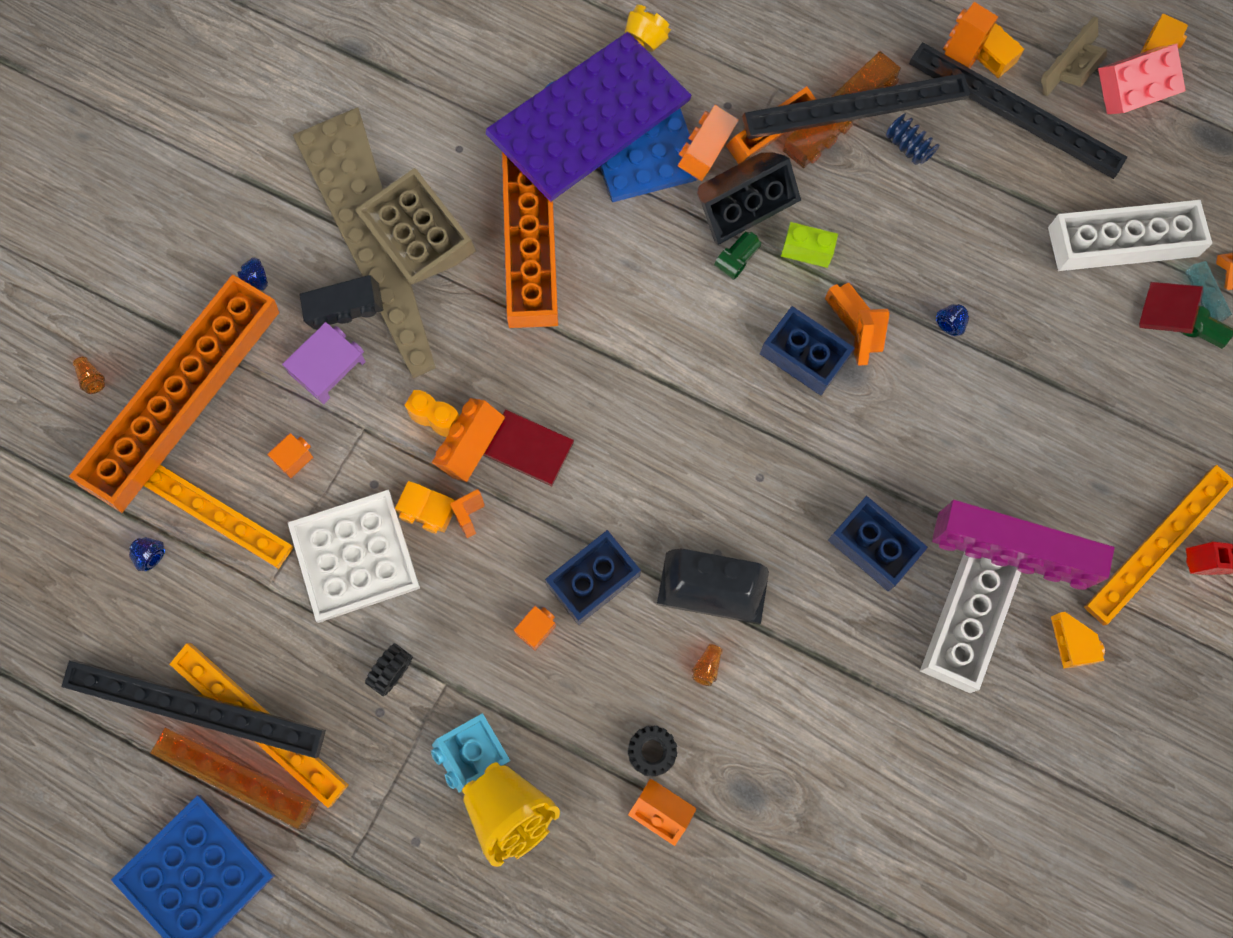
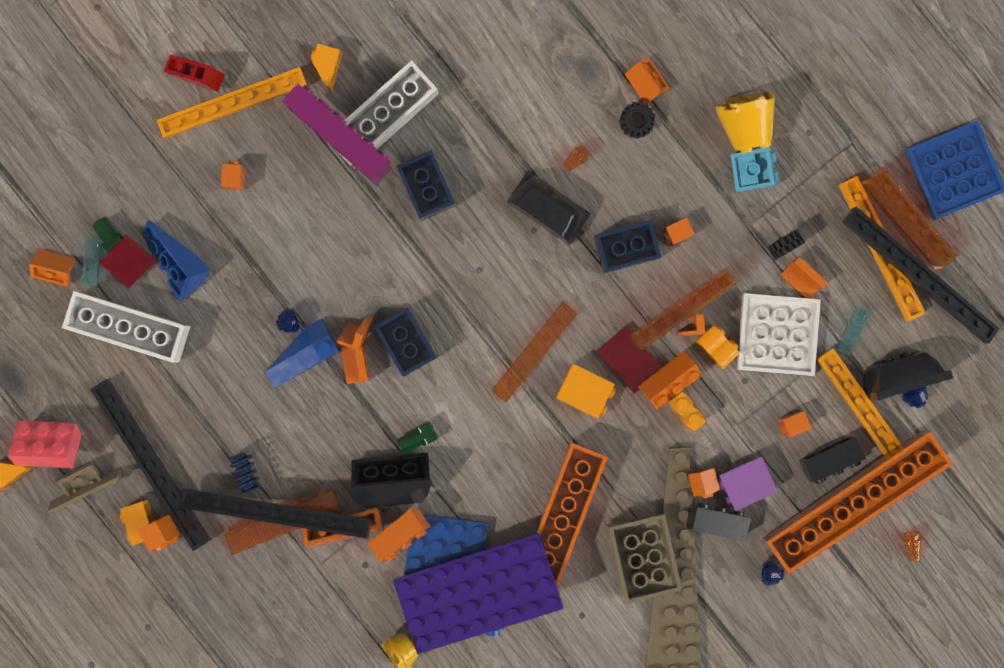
camera: 150 degrees left, 15 degrees up
lime brick [781,222,838,268] -> none
none -> blue wedge [142,220,209,301]
none -> orange brick [221,161,246,191]
none -> blue wedge [265,318,341,389]
none -> clear orange tile [491,302,578,403]
none -> light orange brick [556,364,616,419]
none -> clear orange brick [627,268,736,351]
none -> orange brick [688,468,720,499]
none -> orange panel [780,257,828,299]
none -> black brick [799,436,866,484]
none -> clear light blue piece [835,307,870,356]
none -> black windscreen [863,351,954,400]

